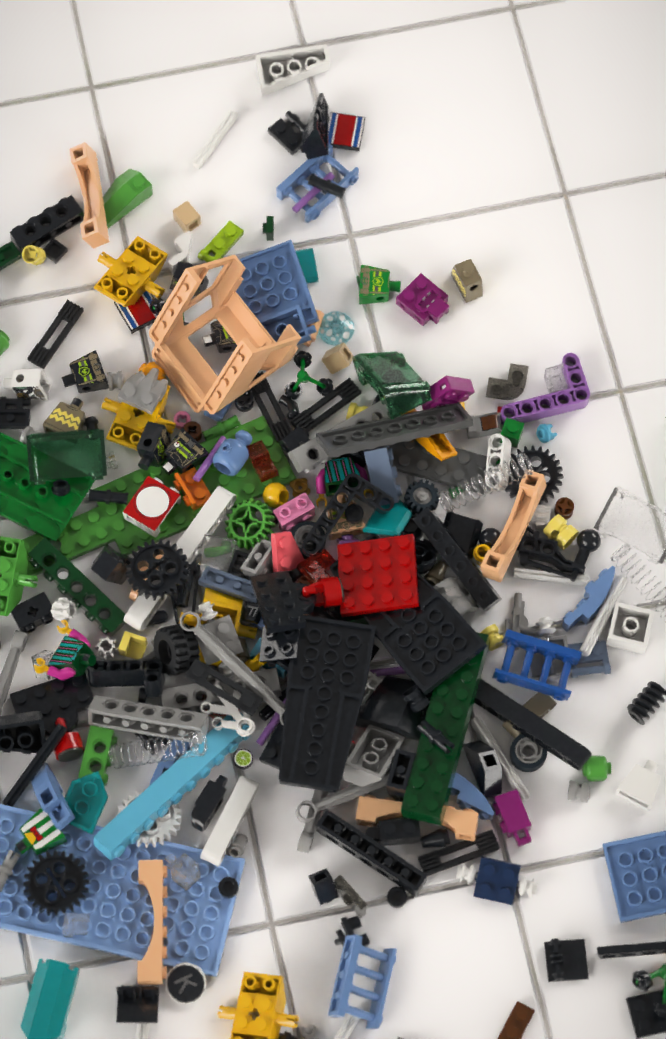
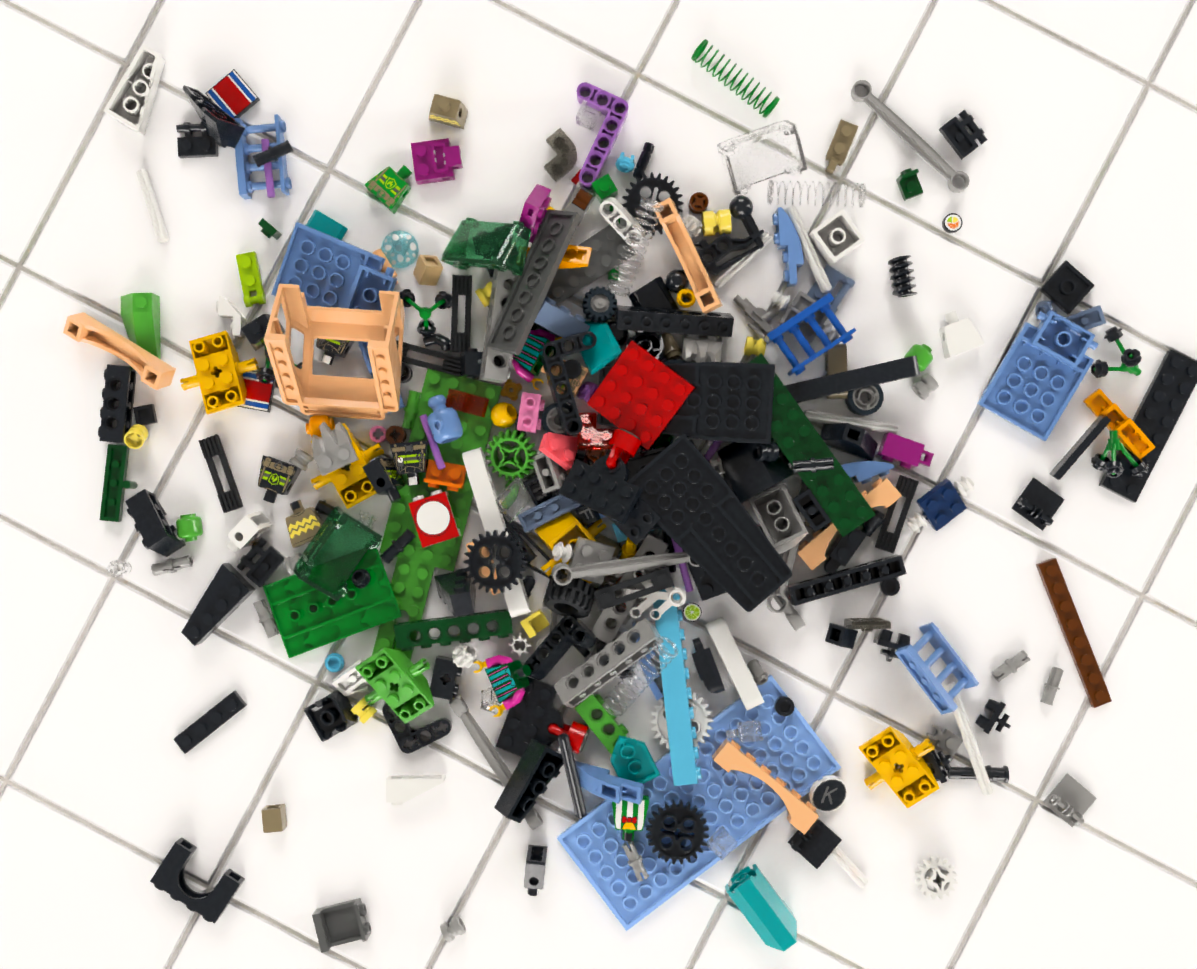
camera: 50 degrees left, 20 degrees up
tan panel [173,201,201,233] -> none
none -> black axle [633,142,655,180]

